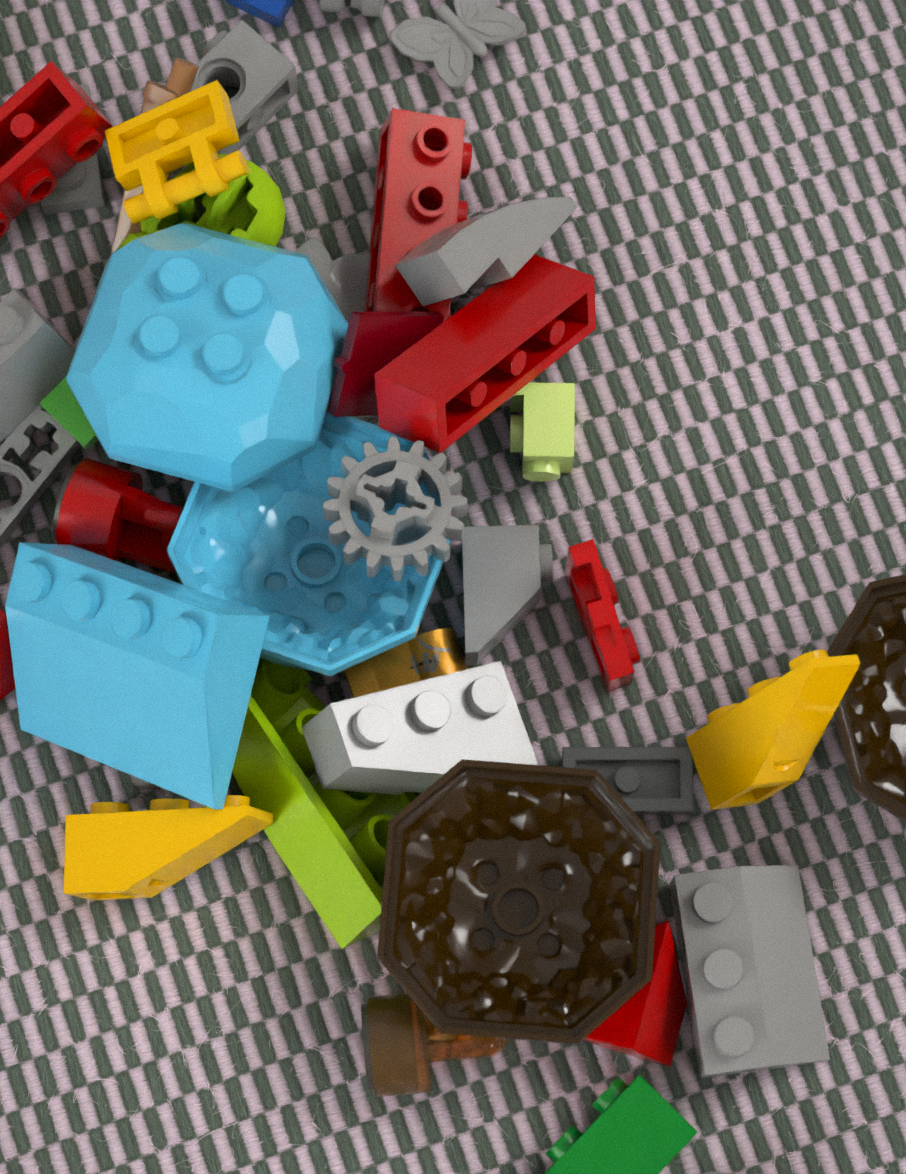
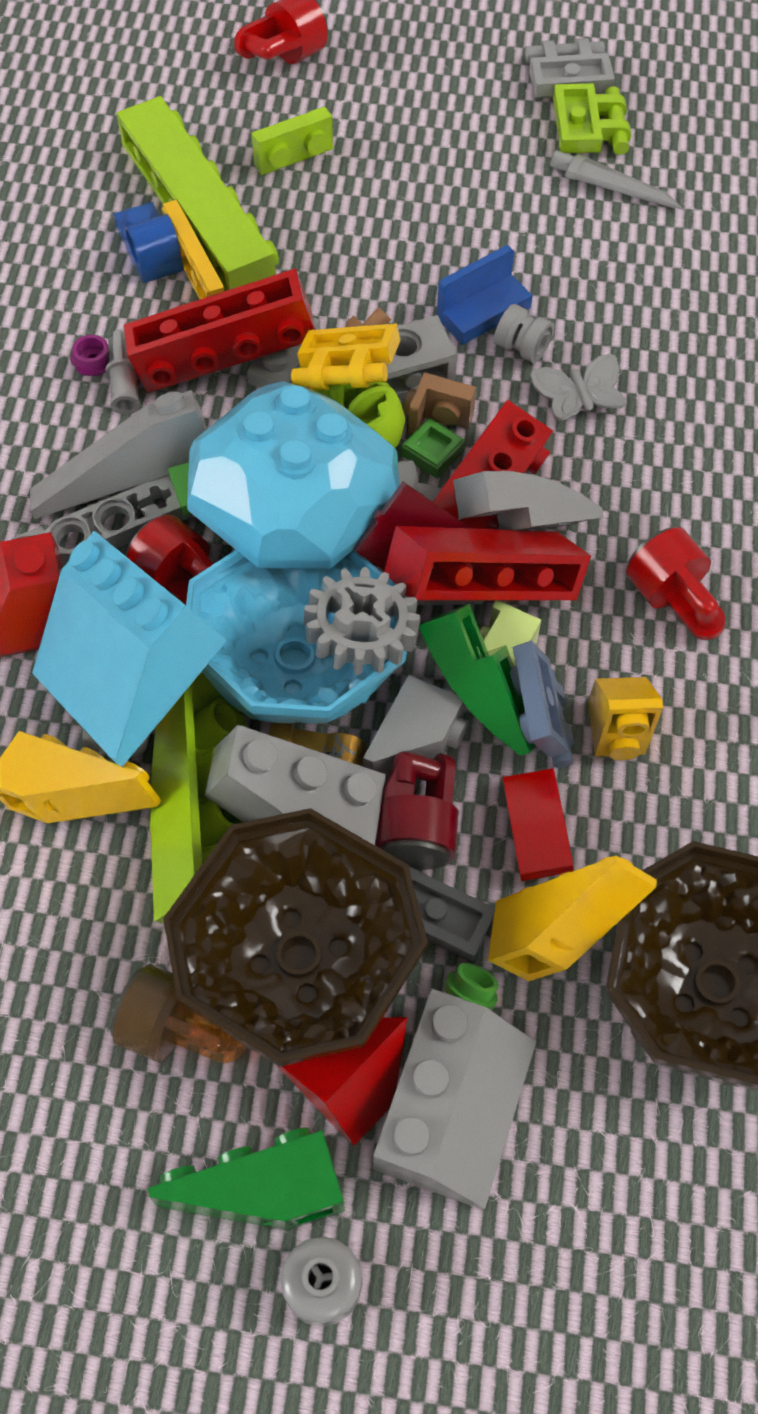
camera: 25 degrees right, 15 degrees down
red wing [564,539,641,692] -> none
none -> dark red piece [375,751,459,870]
none -> bright green tile [401,418,466,479]
none -> medium nougat bracket [403,372,476,434]
none -> green slope [419,604,536,756]
none -> bright green plate [443,963,499,1011]
none -> red slope [502,768,574,881]
none -> sand blue plate [511,640,575,768]
none -> yellow slope [588,677,663,761]
none -> red piece [626,527,726,640]

